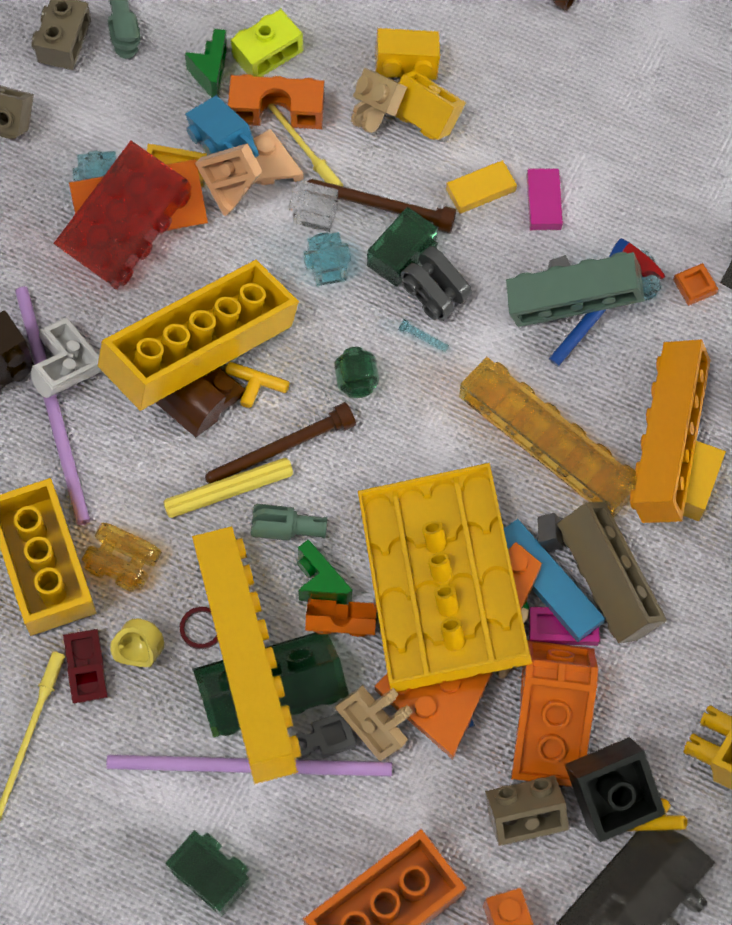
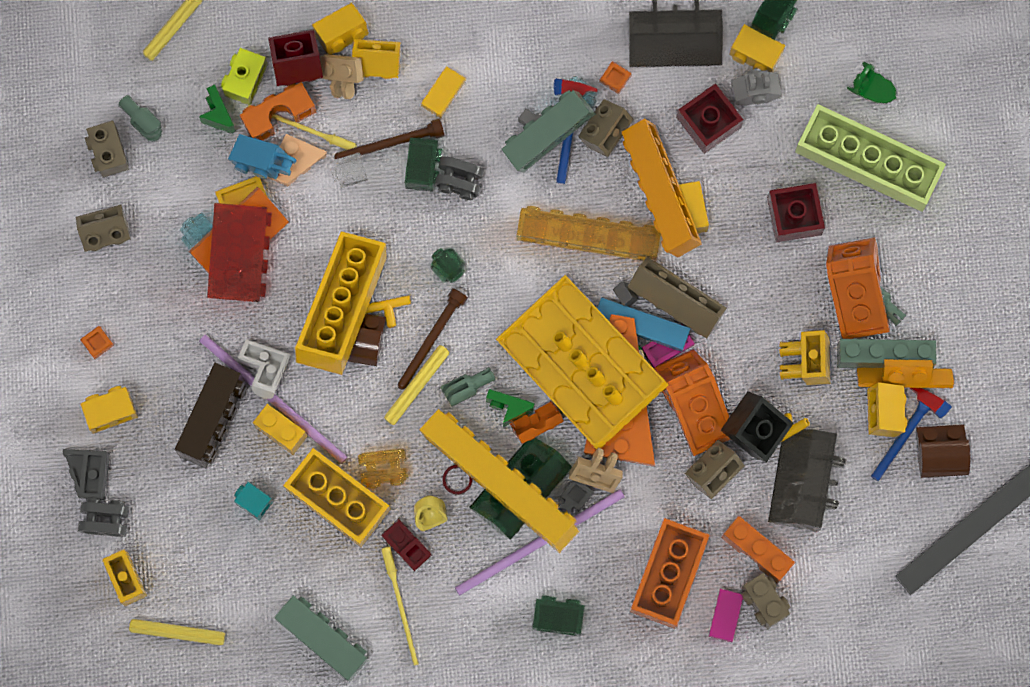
camera: 30 degrees left, 10 degrees up
light nougat wing [195,143,263,216] -> none
clear light blue brick [303,232,351,287] -> none
clear light blue piece [398,319,449,352] -> none
dark pink tile [527,168,563,230] -> none
none -> yellow brick [253,404,308,455]
none -> dark red brick [268,29,323,86]
none -> dark tan brick [578,99,634,157]

